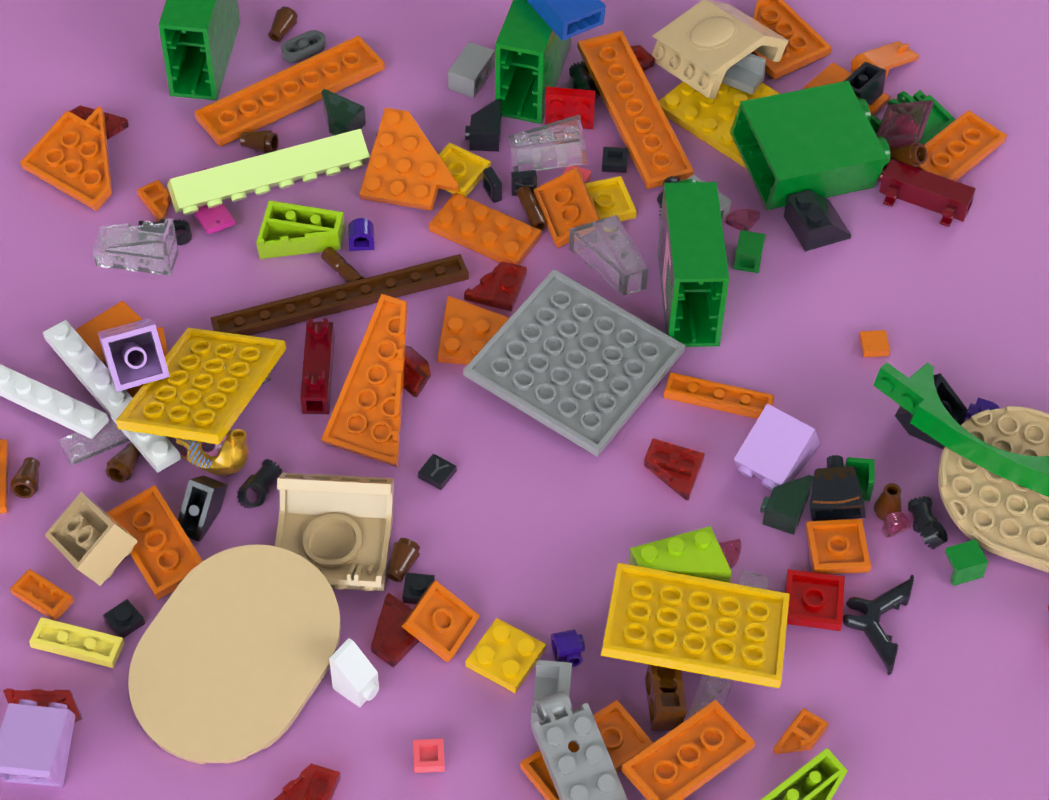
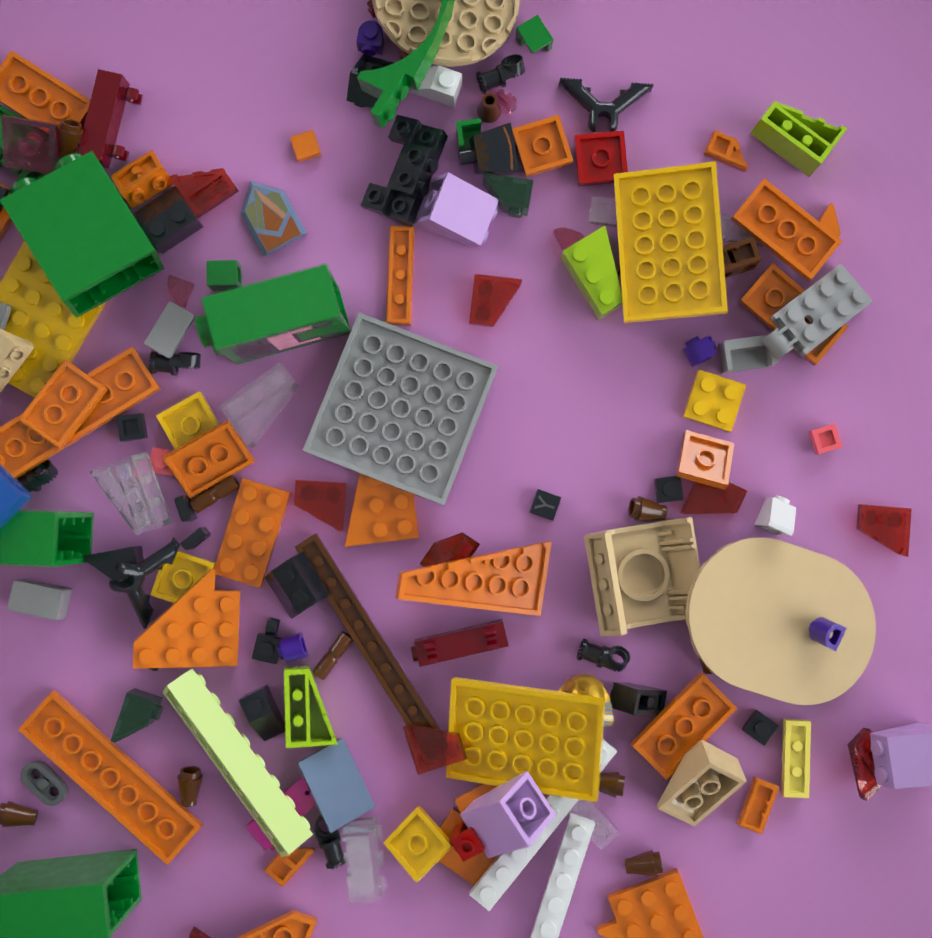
camera: 105 degrees left, 35 degrees up
red plate [545,86,596,129] -> none
none -> orange tile [18,359,108,450]
none -> black piece [109,537,180,629]
none -> orange bracket [111,149,174,208]
none -> clear red wing [170,168,239,218]
none -> black slope [238,685,285,741]
none -> tile [240,181,307,257]
none -> black plate [252,618,282,664]
none -> black slope [265,551,330,619]
none -> sand blue tile [296,738,375,833]
none -> black bracket [361,115,448,227]
none -> yellow plate [383,806,452,882]
none -> clear red wing [403,724,467,775]
none -> white slope [408,65,462,108]
none -> red bracket [450,822,485,862]
none -> dark purple plate [809,617,847,651]

